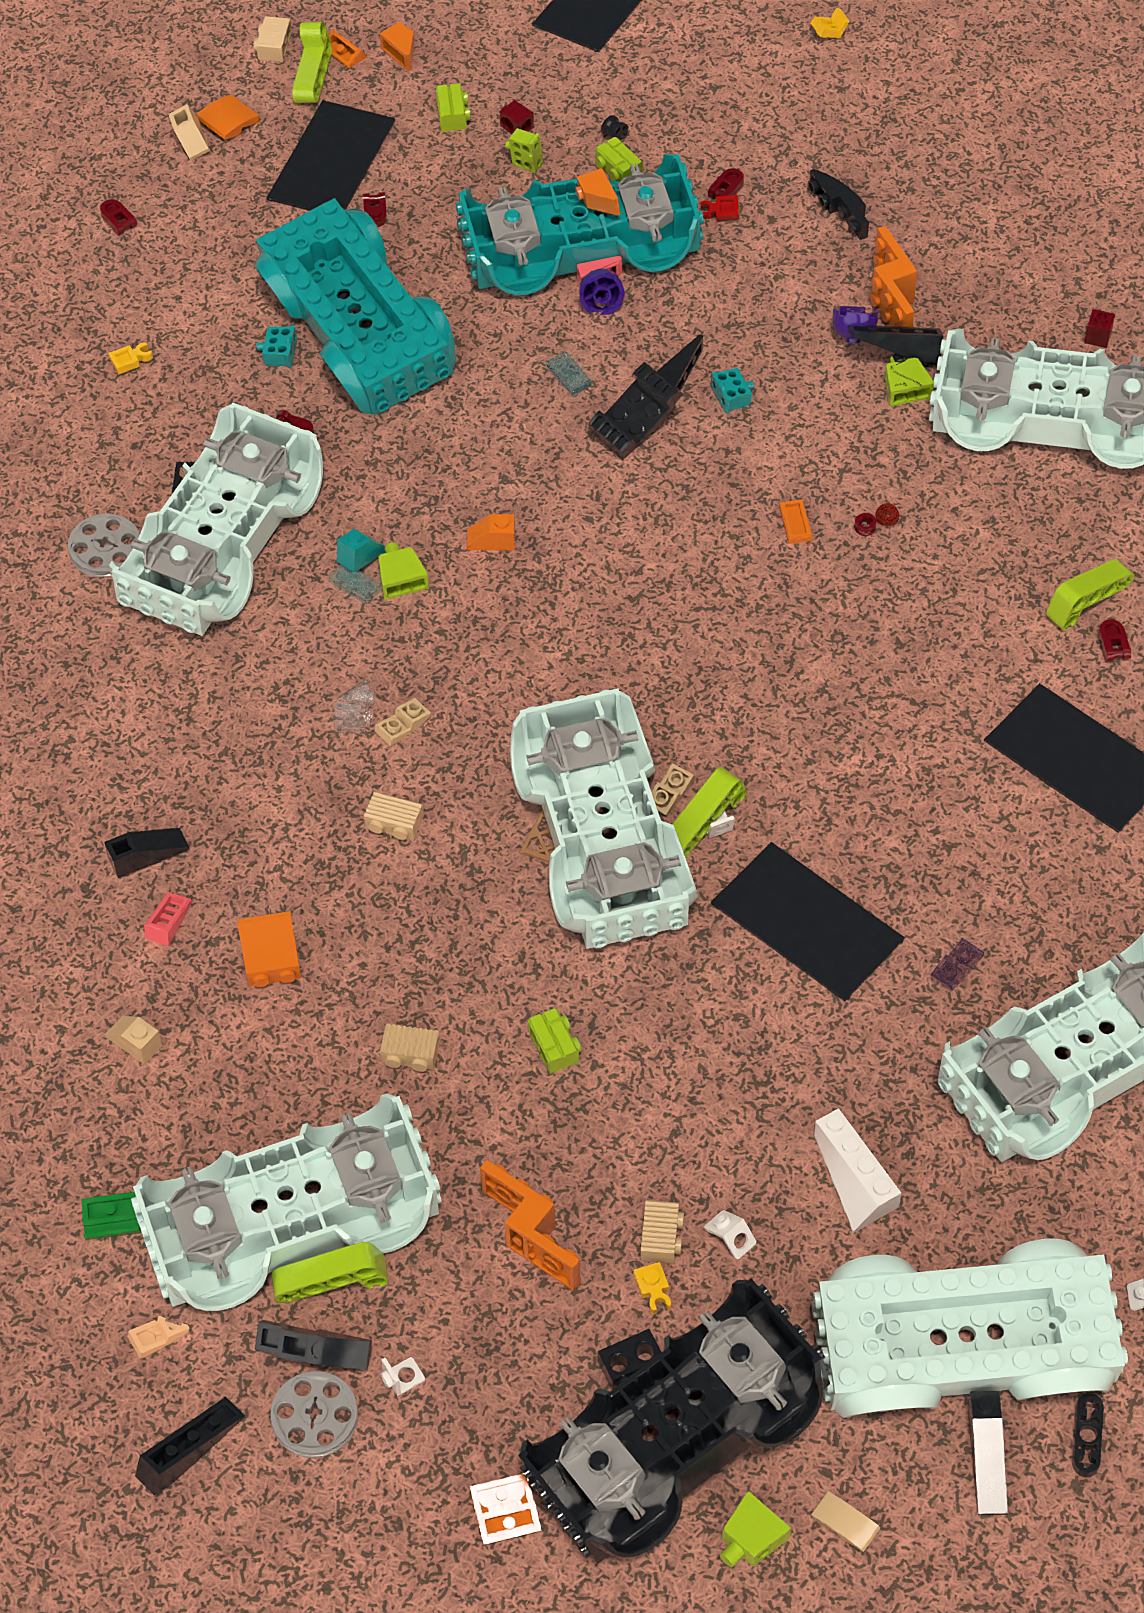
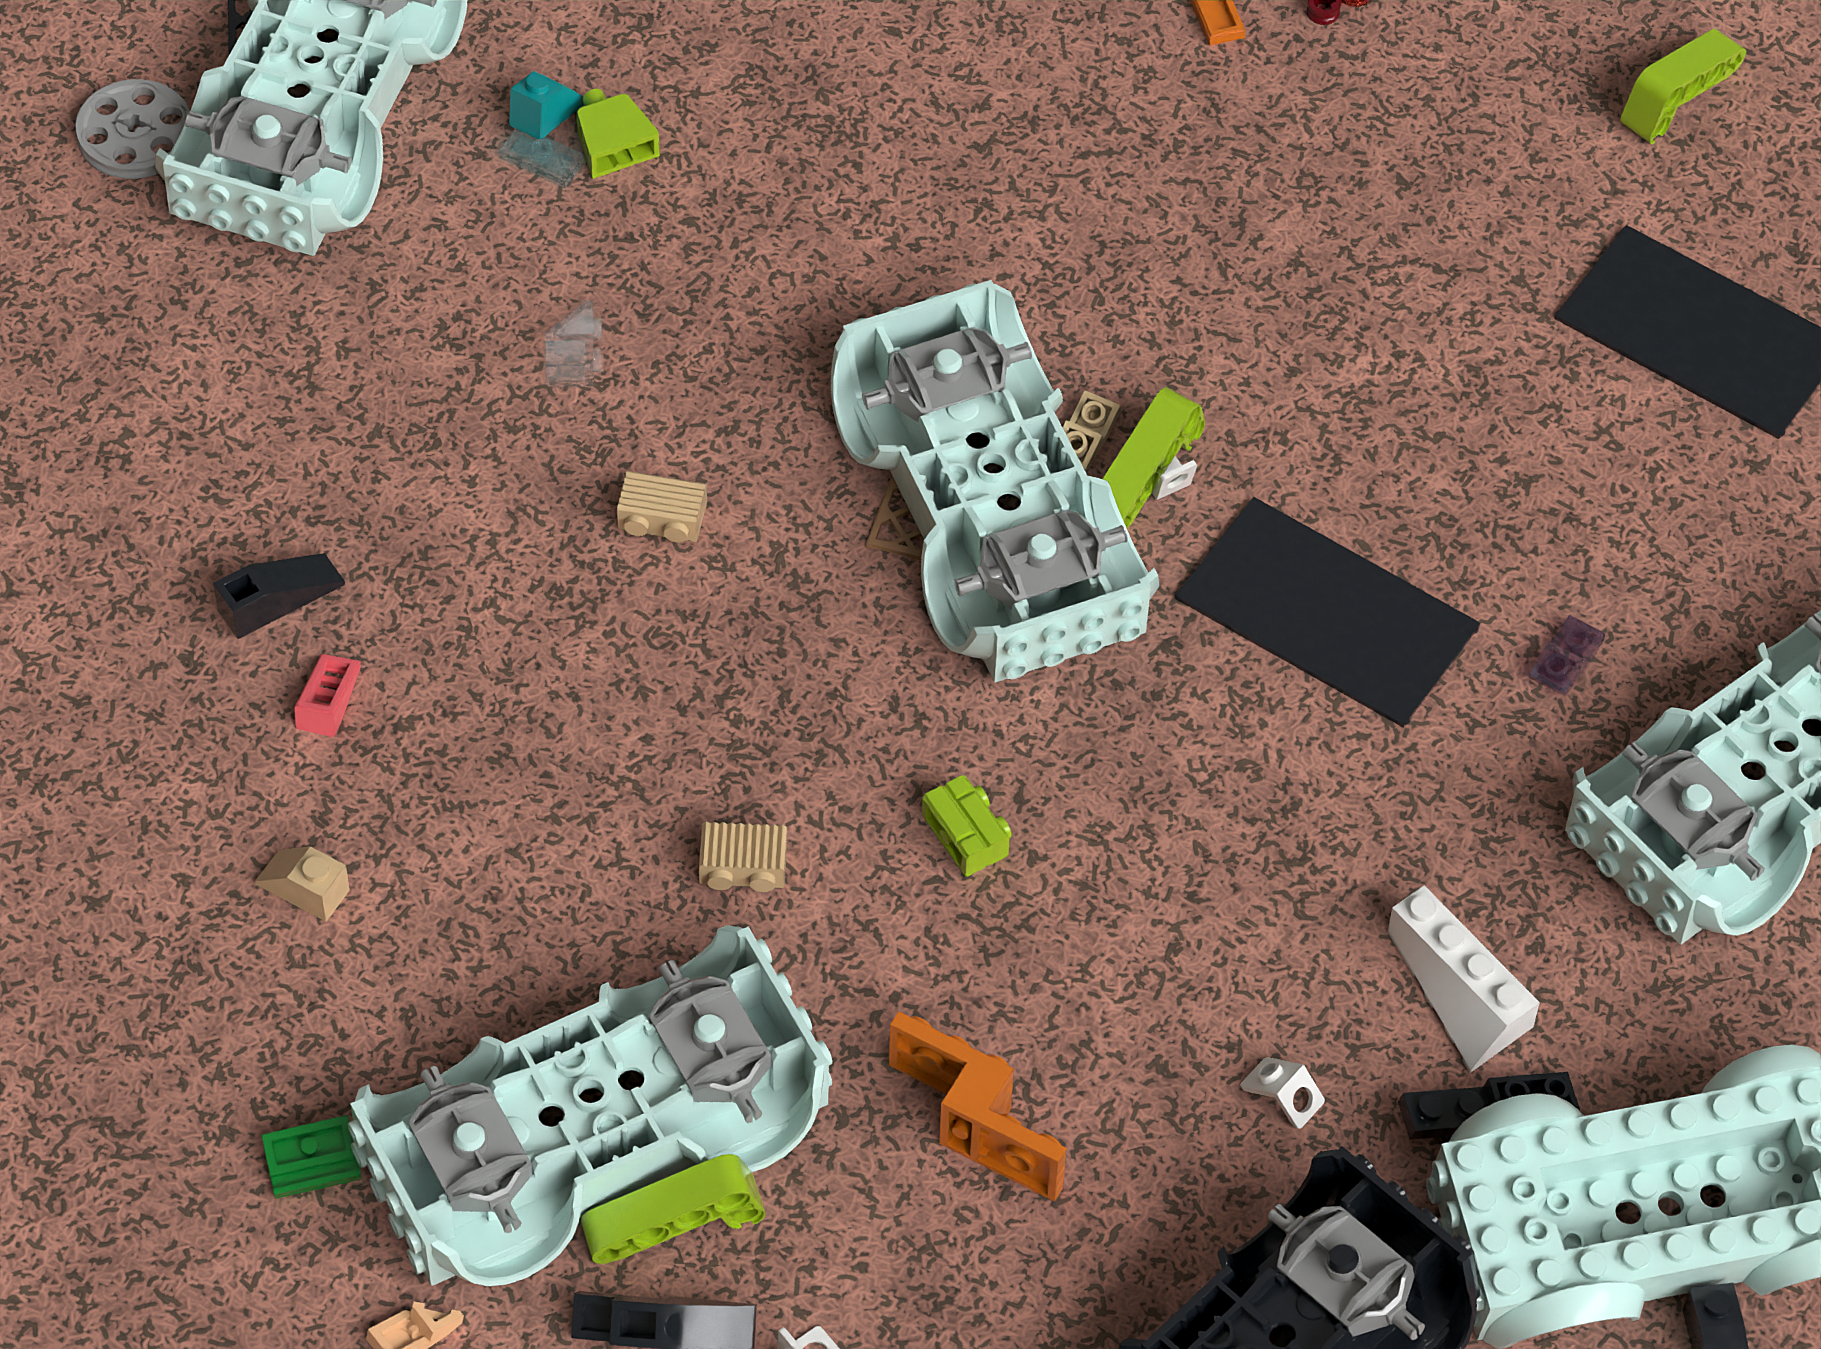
camera: 10 degrees left, 0 degrees up
orange slope [237,911,301,987] -> none
tan slope [375,698,431,747] -> none
orange slope [466,514,515,550] -> none
black brick [597,1329,662,1390] -> none
yellow plate [633,1262,671,1314] -> none
tan brick [641,1200,684,1264] -> none
dark red plate [1098,619,1131,662] -> none
none -> black slope [1398,1072,1580,1143]

